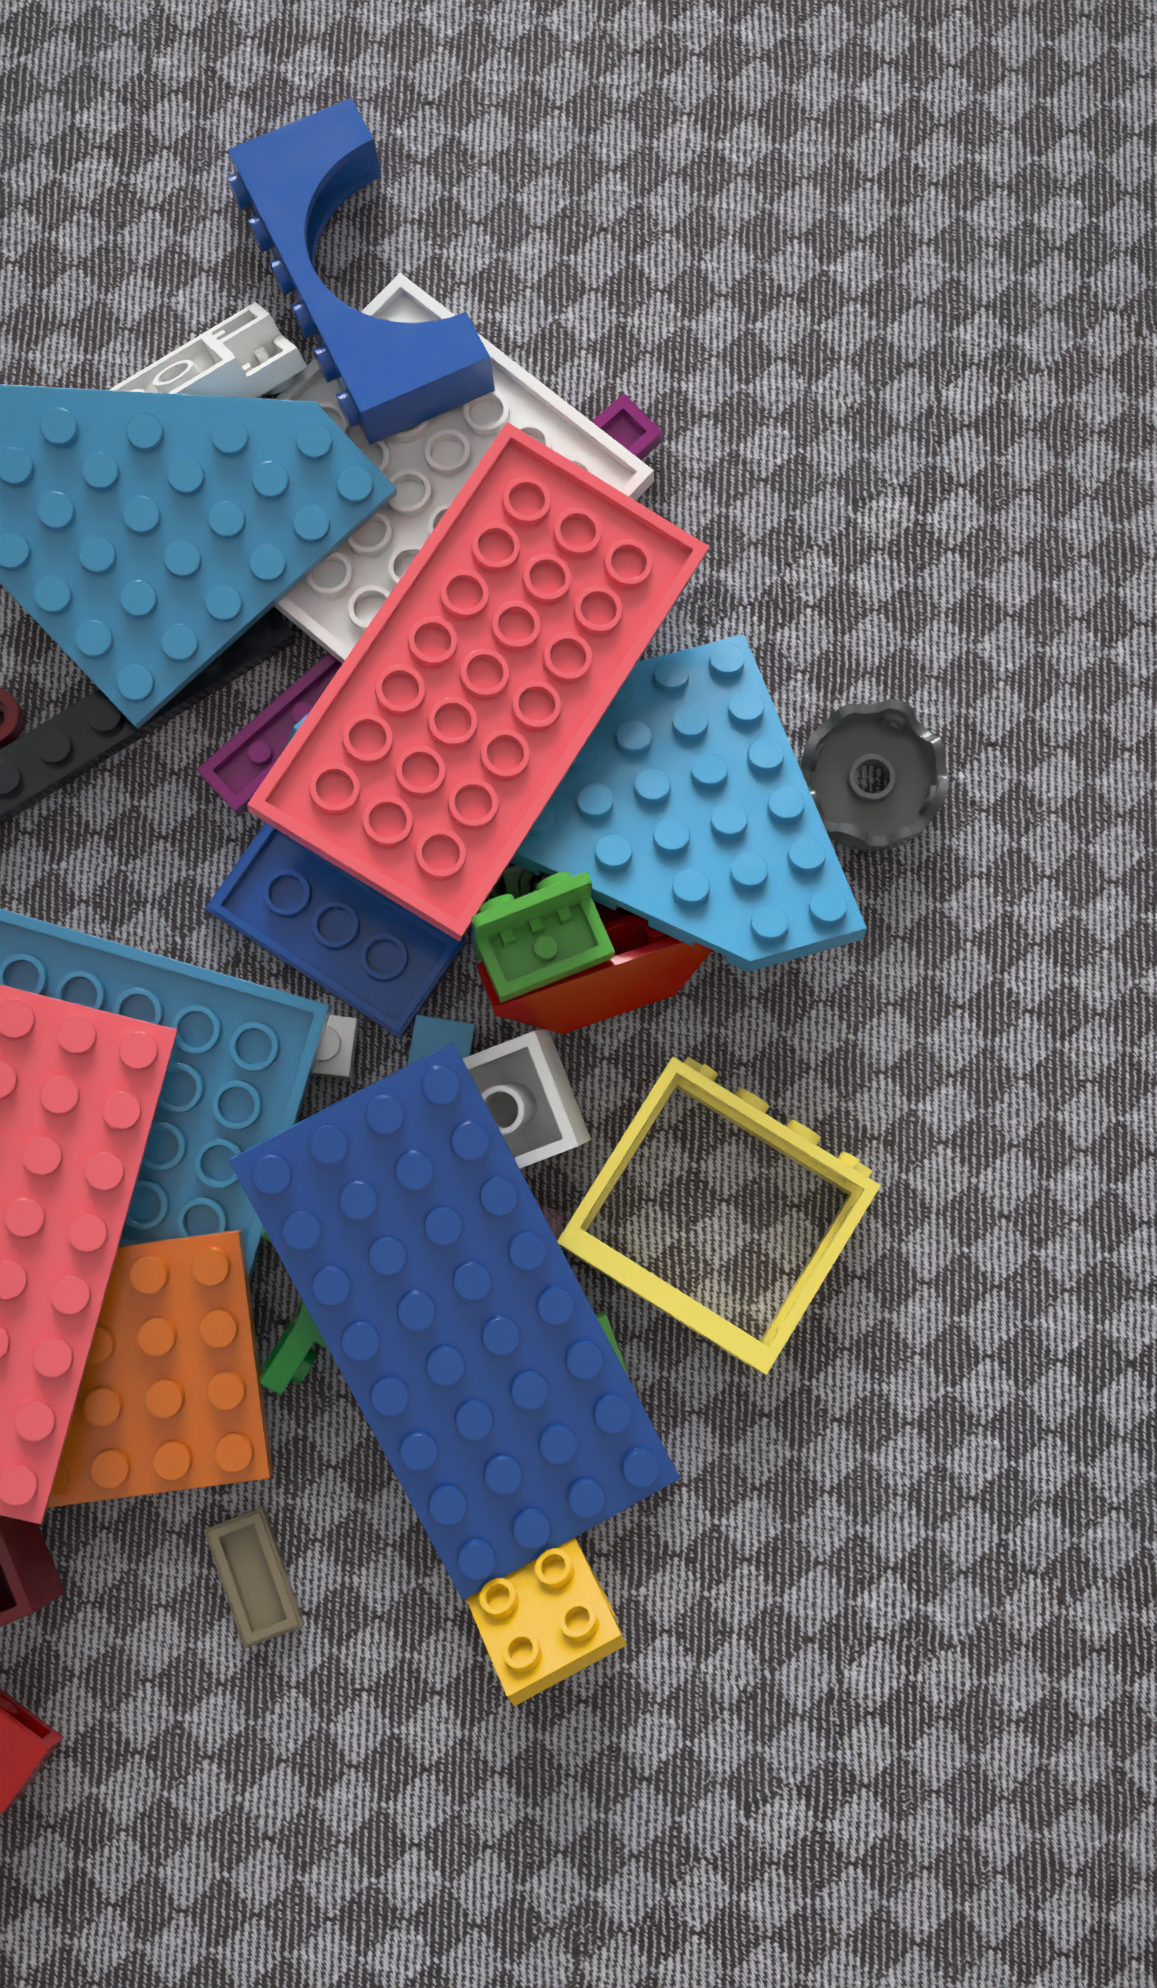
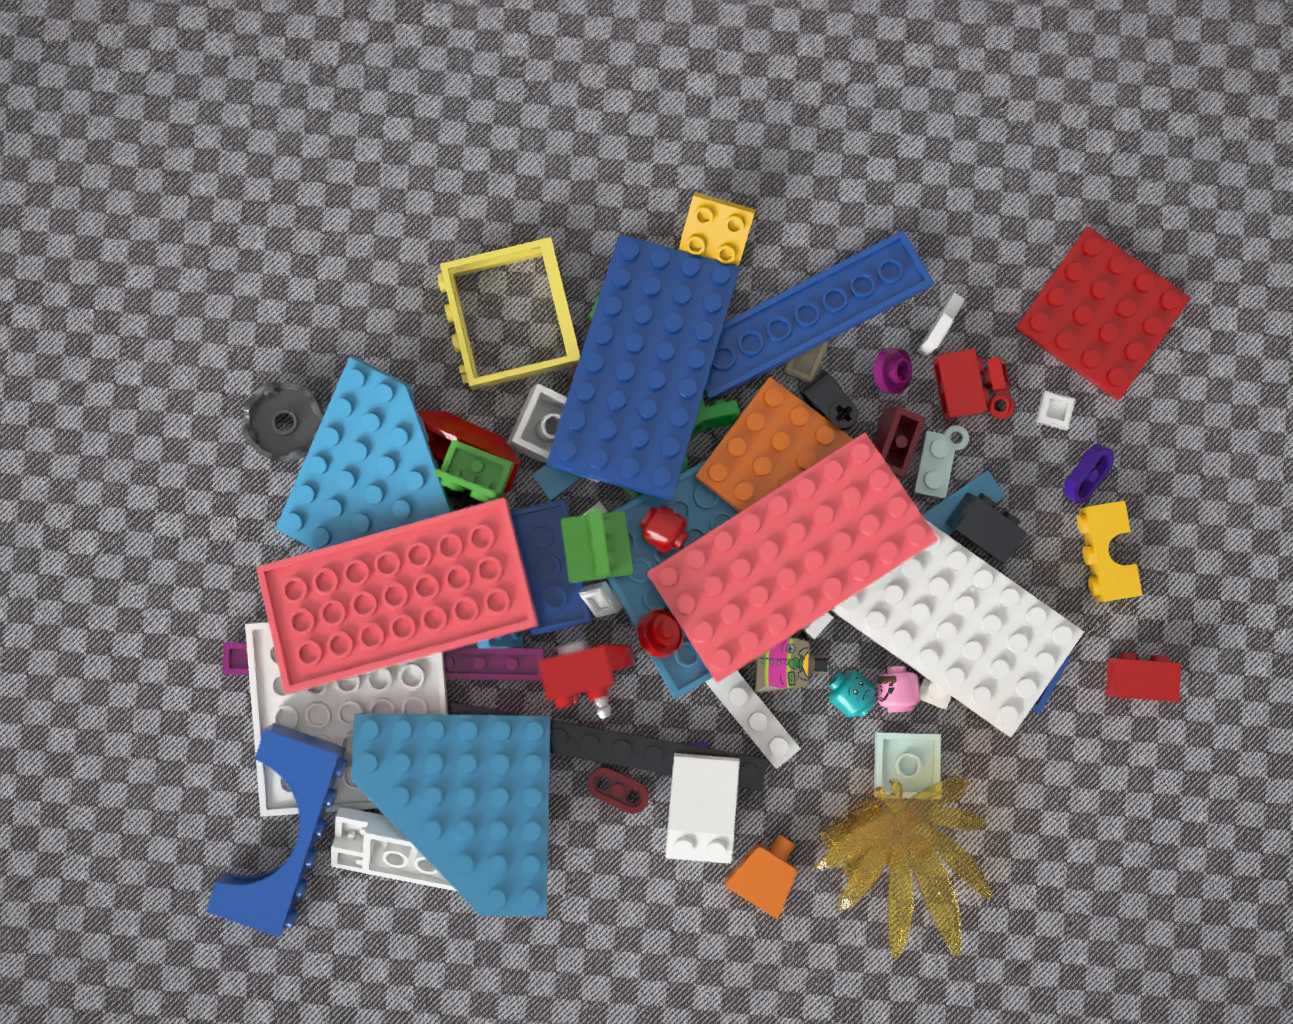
camera: 140 degrees left, 5 degrees up
none -> red piece [538,640,636,719]
none -> bright green bracket [561,509,633,583]
none -> white tile [579,581,622,618]
none -> red plate [637,609,683,658]
none -> red head [639,505,689,553]
none -> blue plate [704,230,934,402]
none -> black piece [800,371,858,431]
none -> magenta plate [873,347,912,394]
none -> white tile [917,293,964,357]

